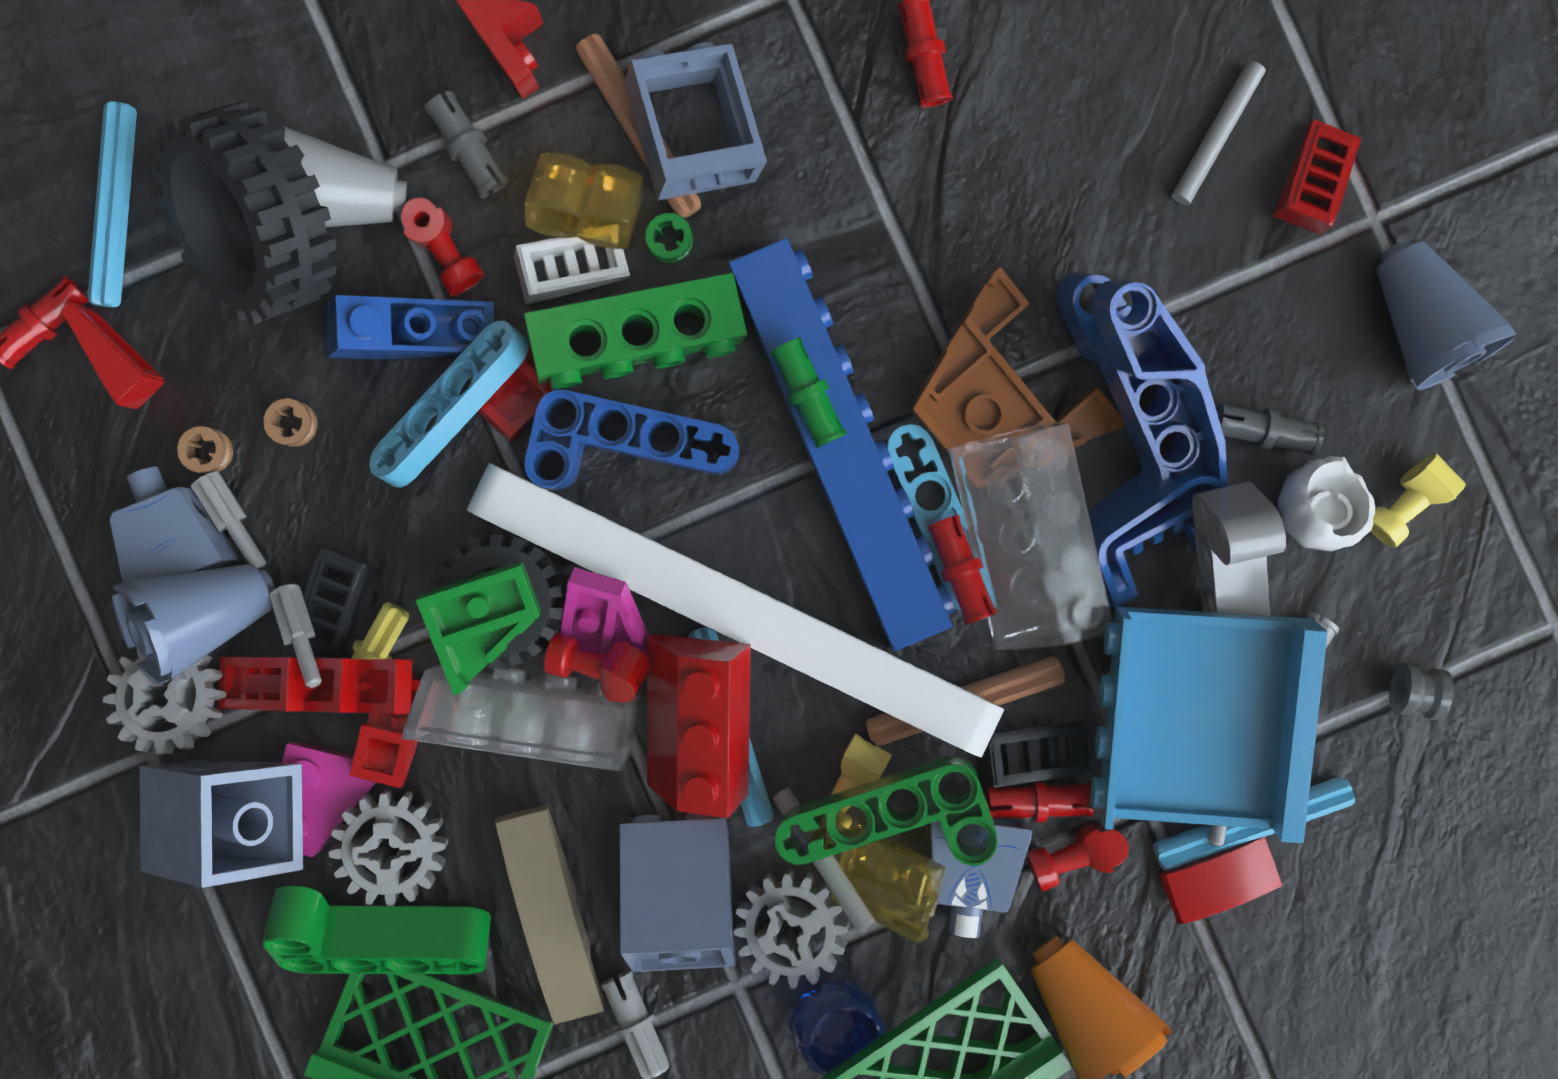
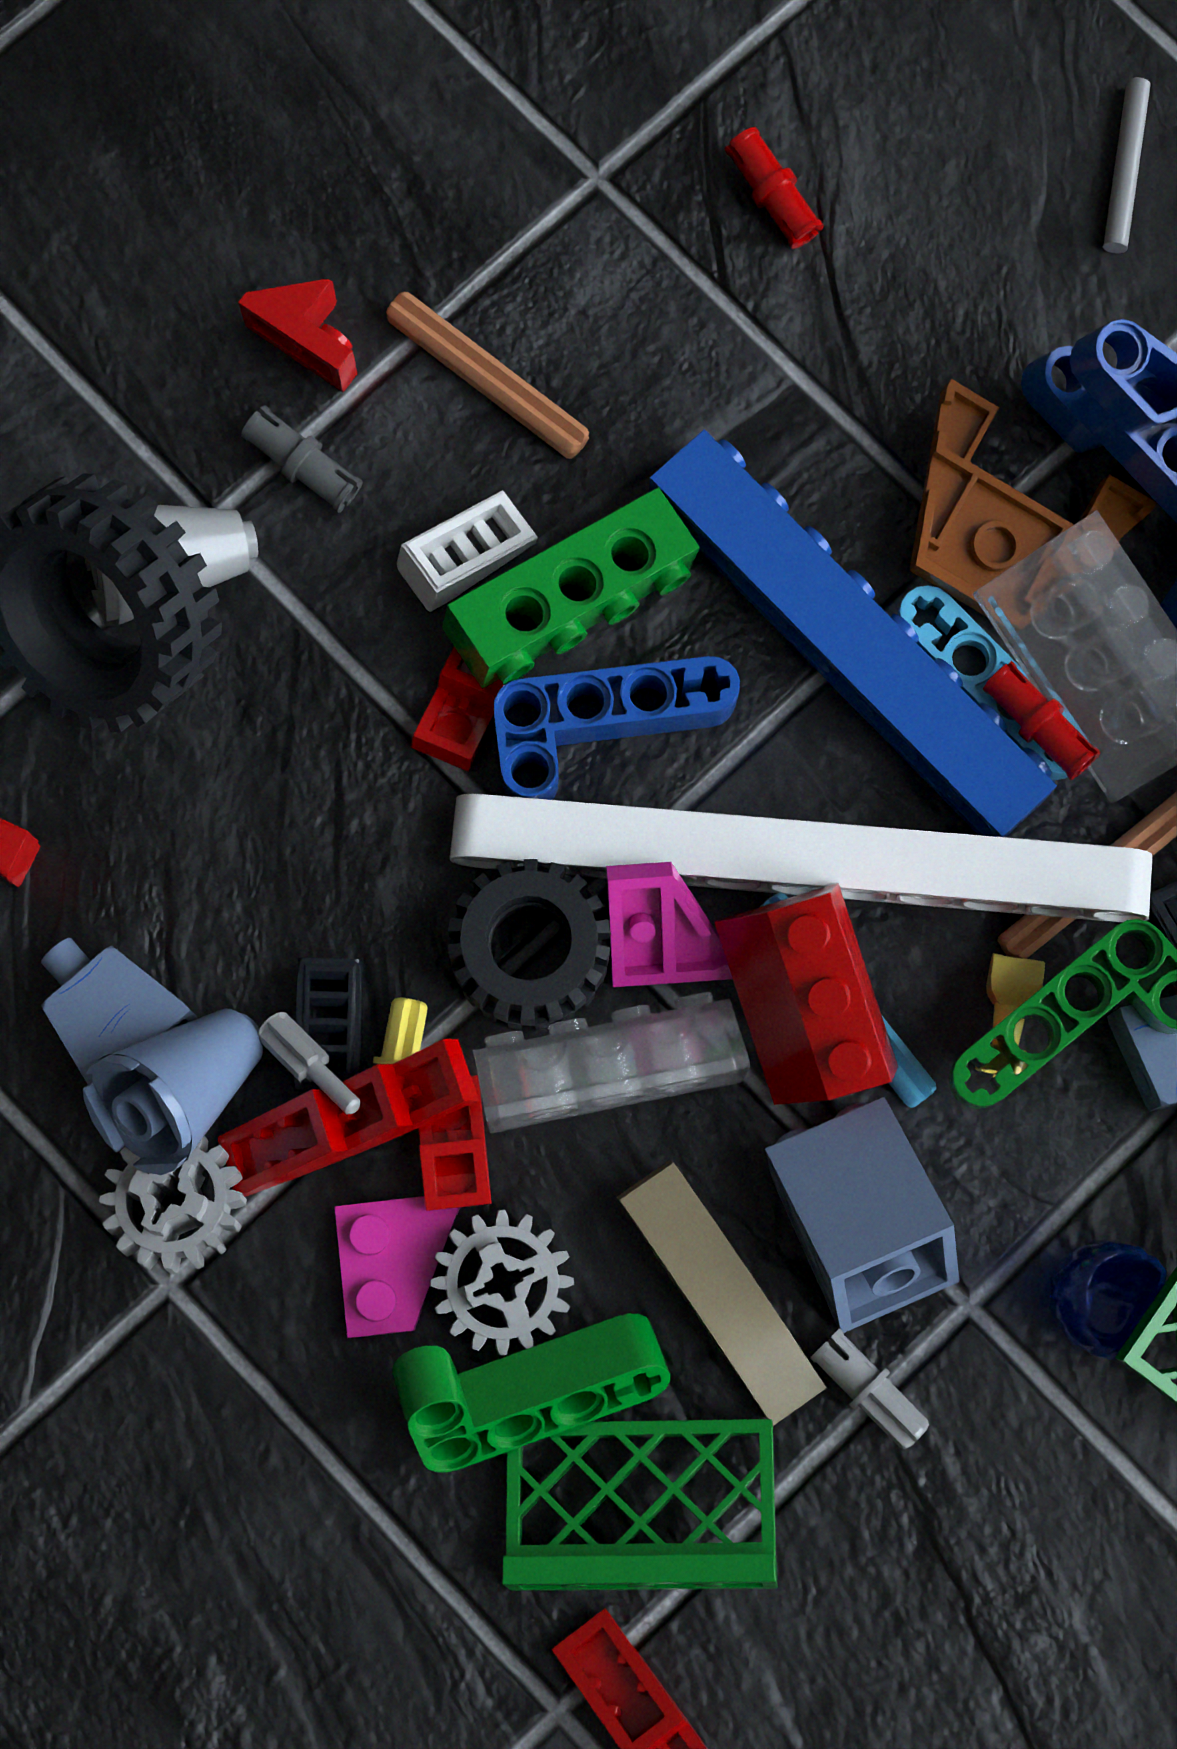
camera: 25 degrees left, 10 degrees down
sand blue slope [140,760,303,888] -> none
medium nougat bush [177,426,233,474] -> none
light grey axle [190,471,266,570] -> none
medium nougat bush [263,398,318,447] -> none
blue slope [325,295,495,359] -> none
medium azure beam [369,321,528,488] -> none
red leg [401,198,485,296] -> none
green wing [415,560,541,696] -> none
clear yellow brick [525,153,643,249] -> none
red leg [544,633,651,703] -> none
sand blue window [624,42,767,201] -> none
green bush [645,213,693,264] -> none
light grey gear [733,868,849,988] -> none
green pin [770,337,847,449] -> none
light grey bar [772,787,876,933] -> none
clear yellow plate [831,825,946,943] -> none

